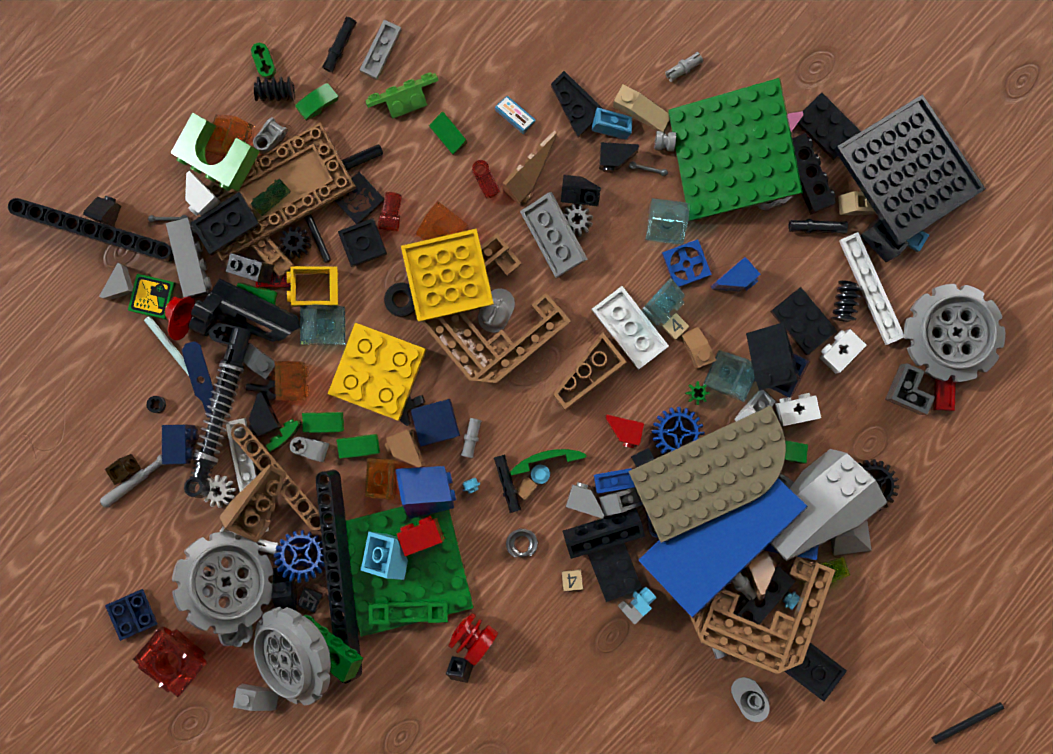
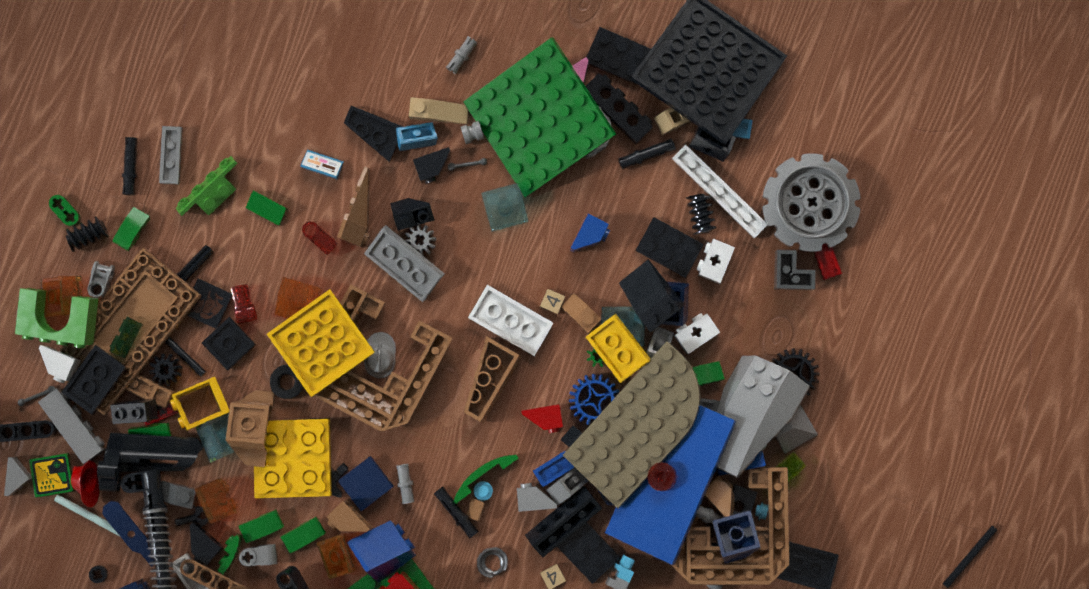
camera: 25 degrees left, 0 degrees up
medium azure plate [462,478,480,494] -> none
clear light blue slope [641,278,685,326] -> none
blue piece [662,239,712,288] -> none
none -> medium nougat piece [226,390,274,467]
none -> yellow tile [586,314,650,383]
none -> clear red plate [647,462,677,492]
none -> dark blue slope [713,510,761,564]

